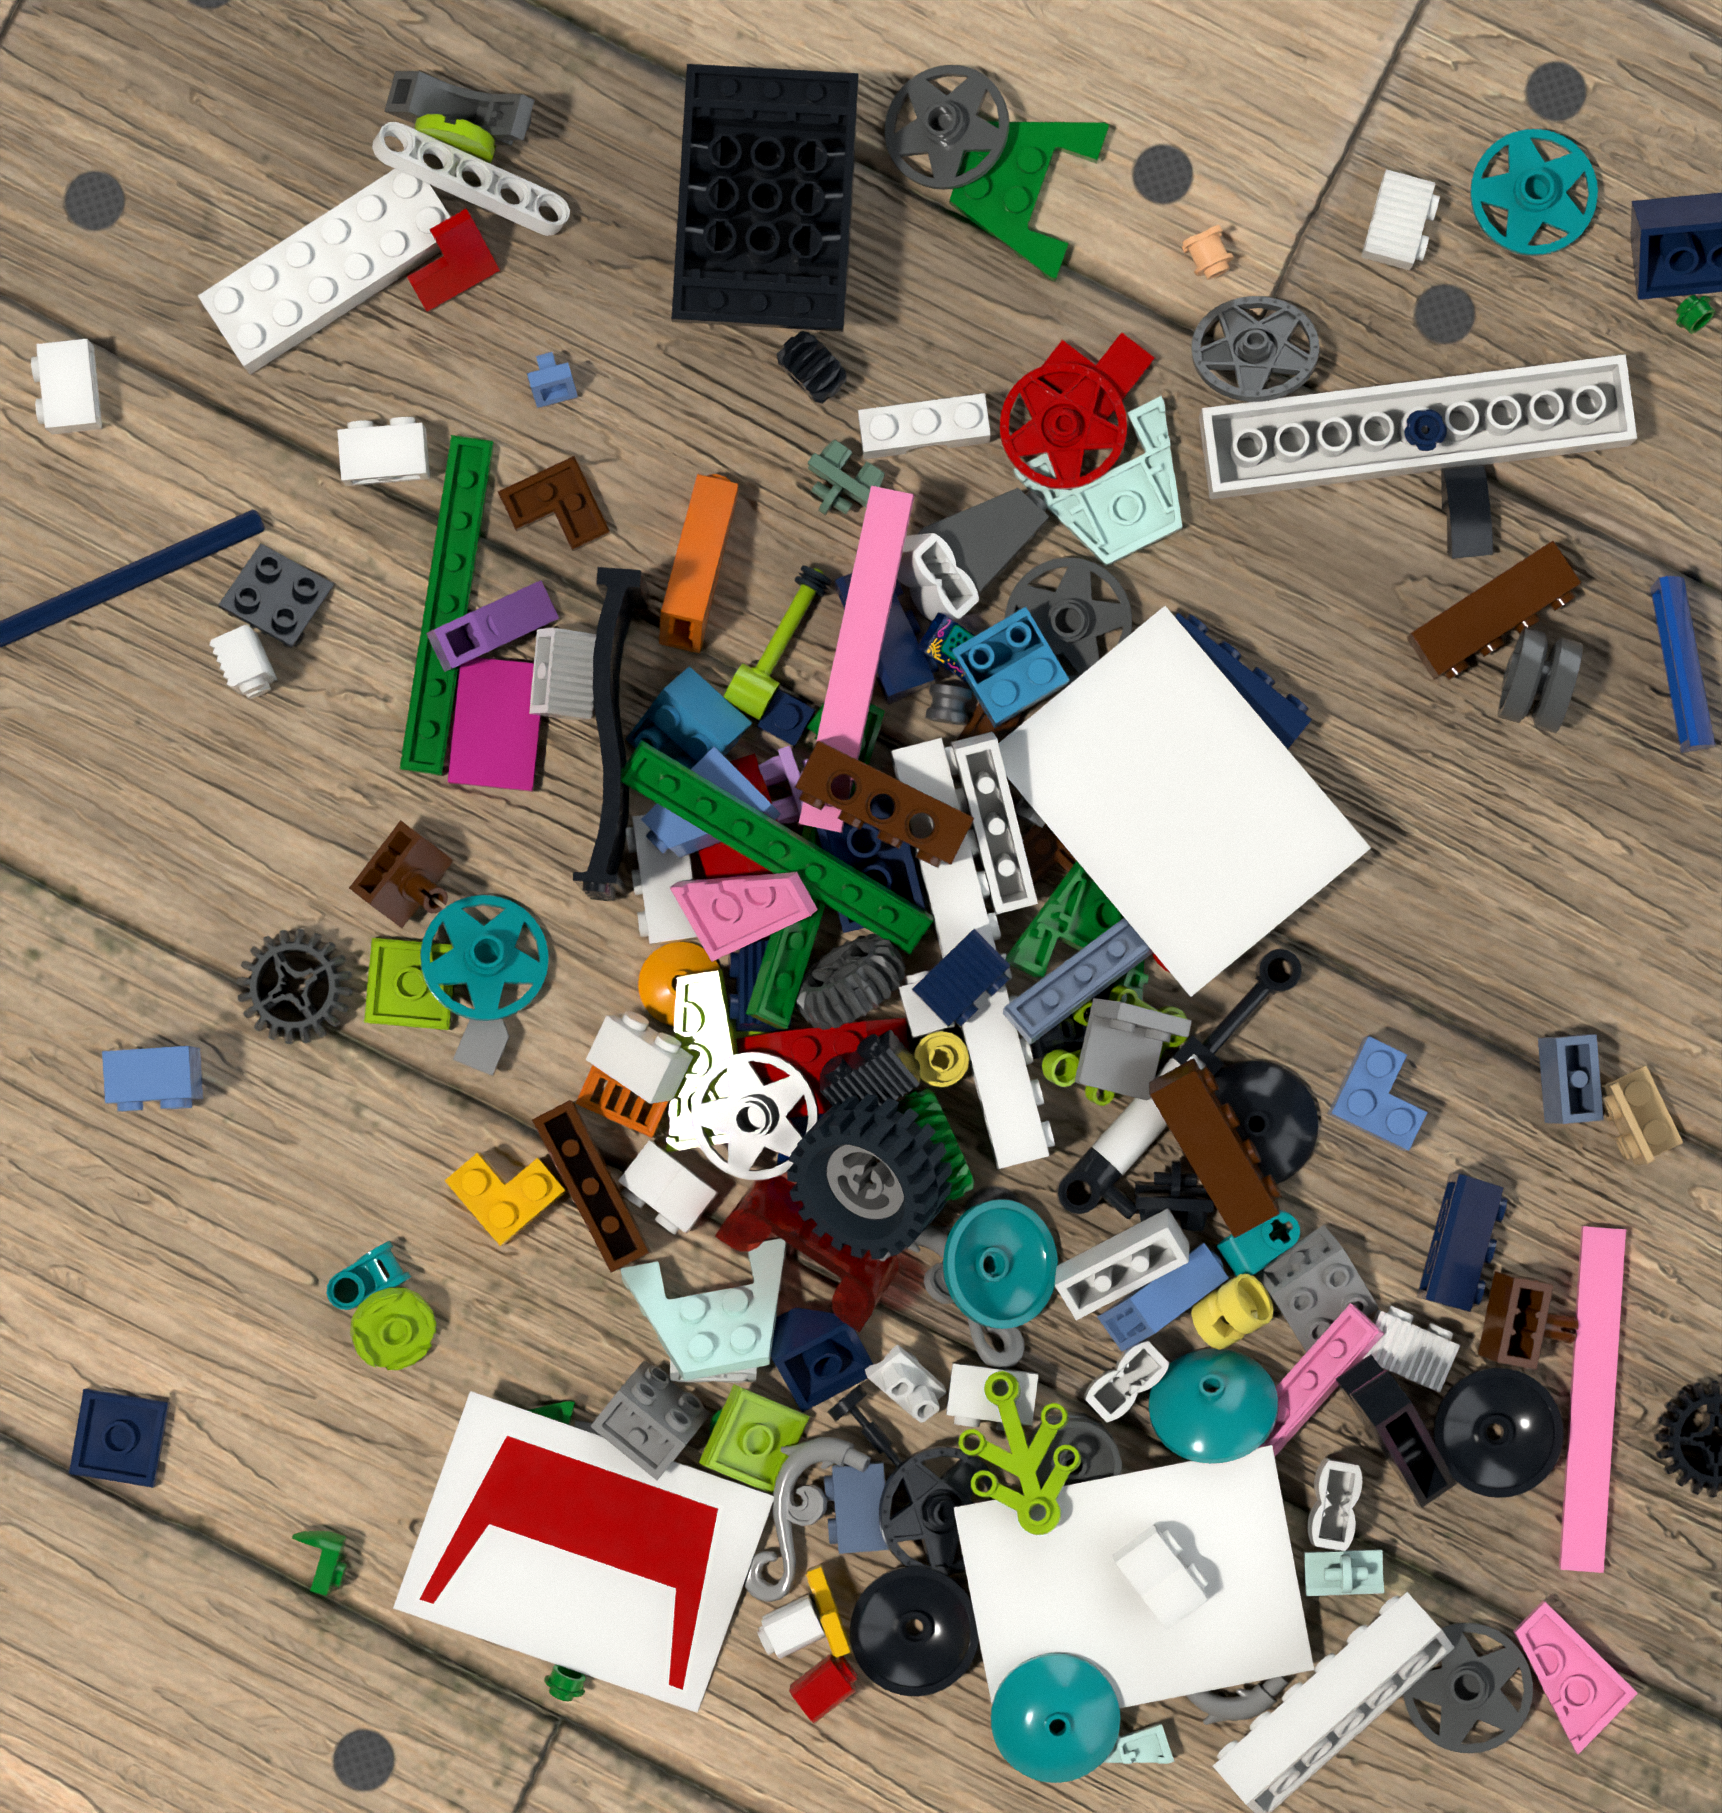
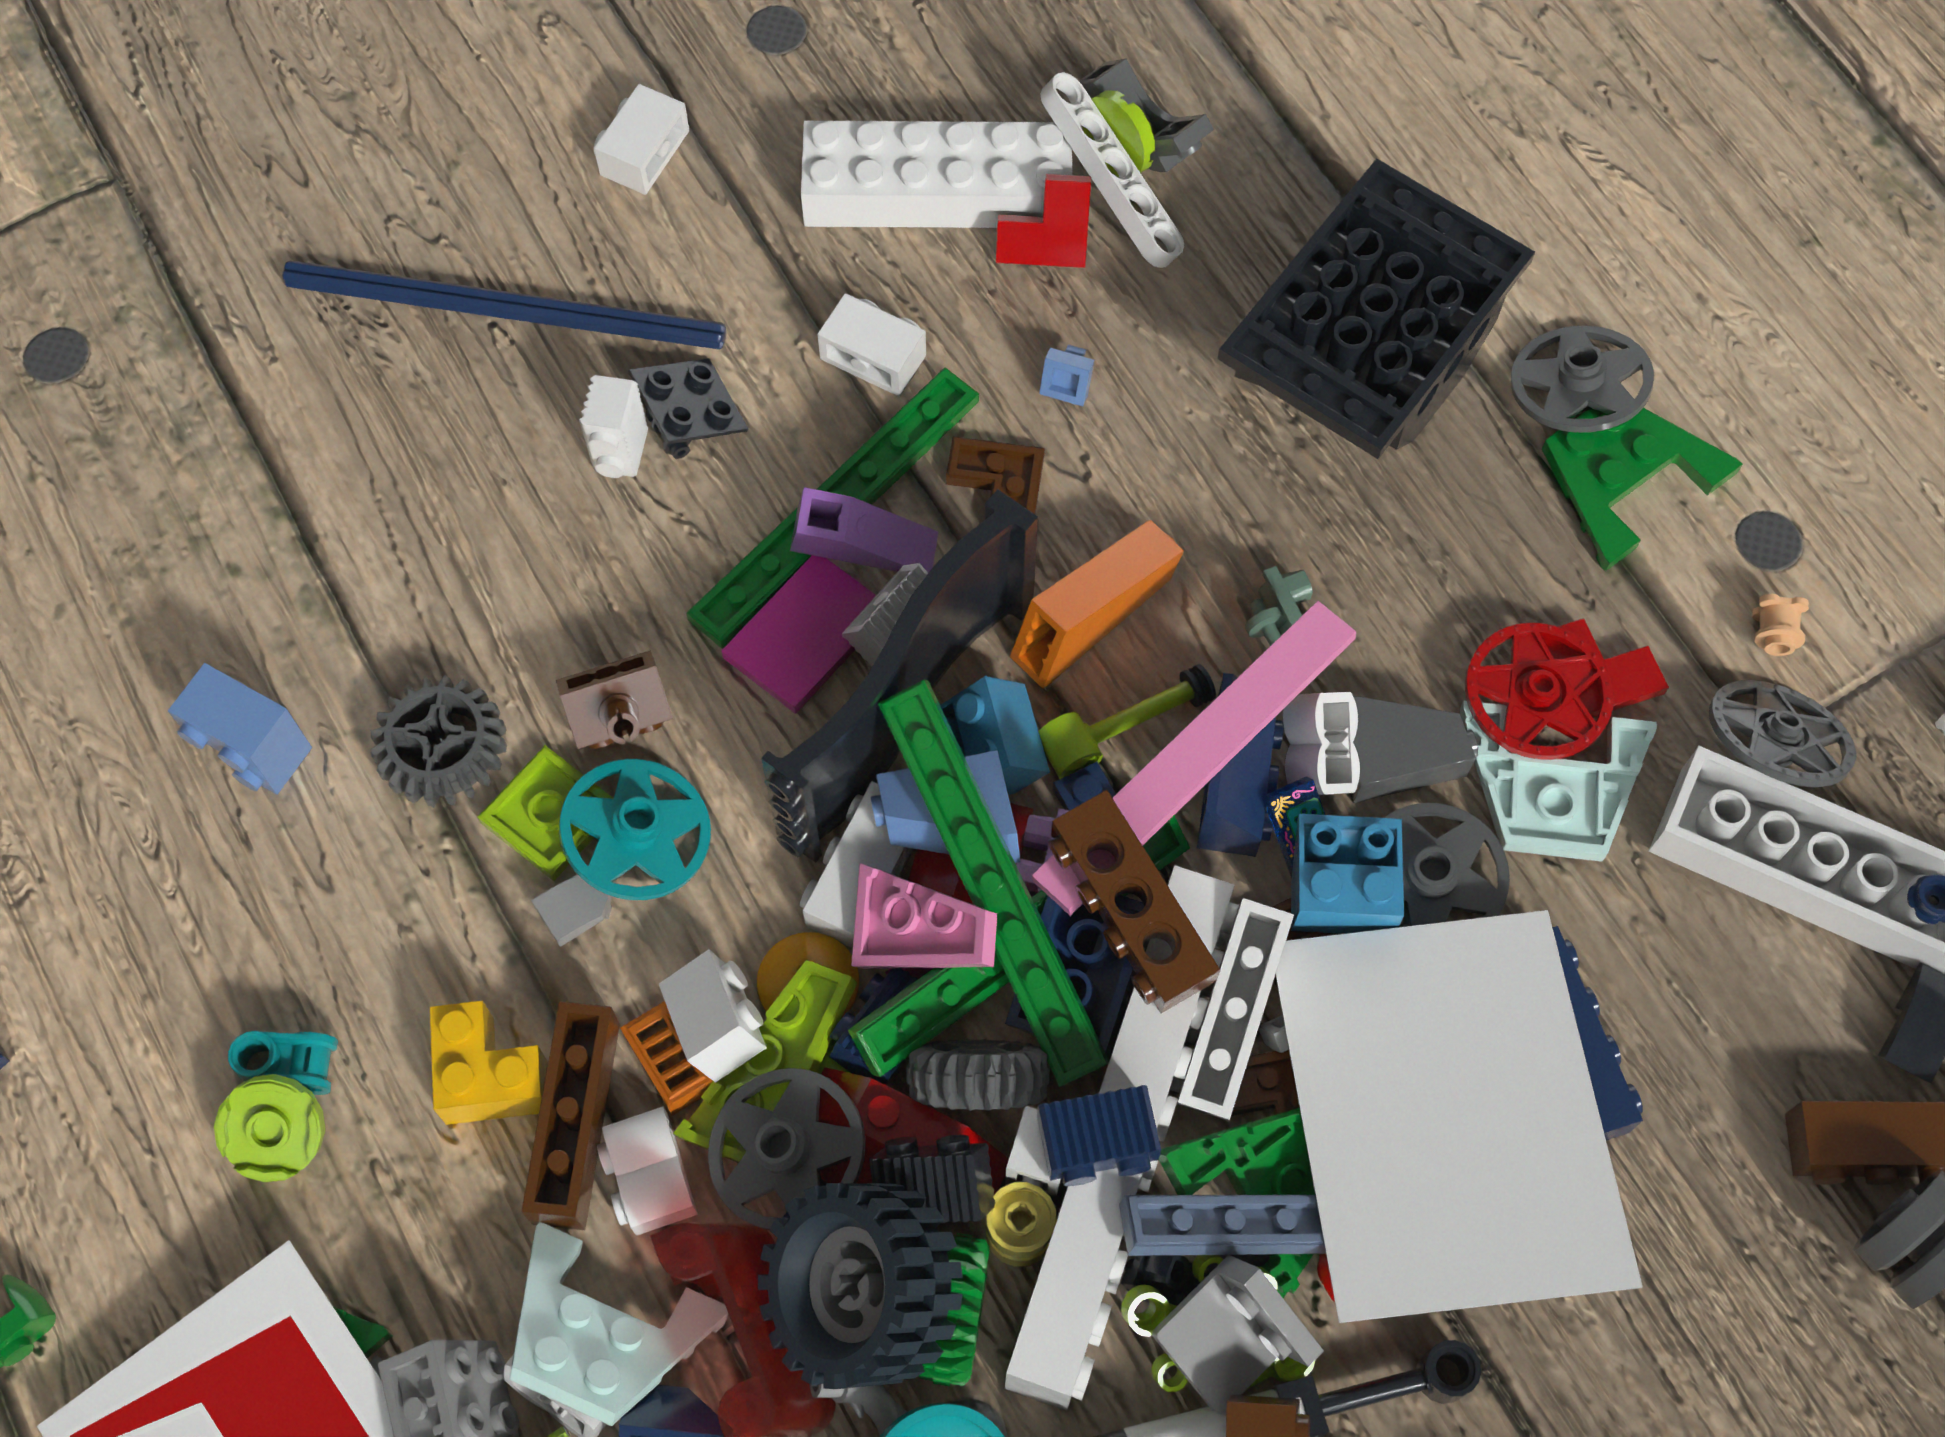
camera: 30 degrees right, 20 degrees down
black gear [777,331,847,404] -> none
white arch [858,393,991,460] -> none
flat silver wheel [925,684,972,725] -> none

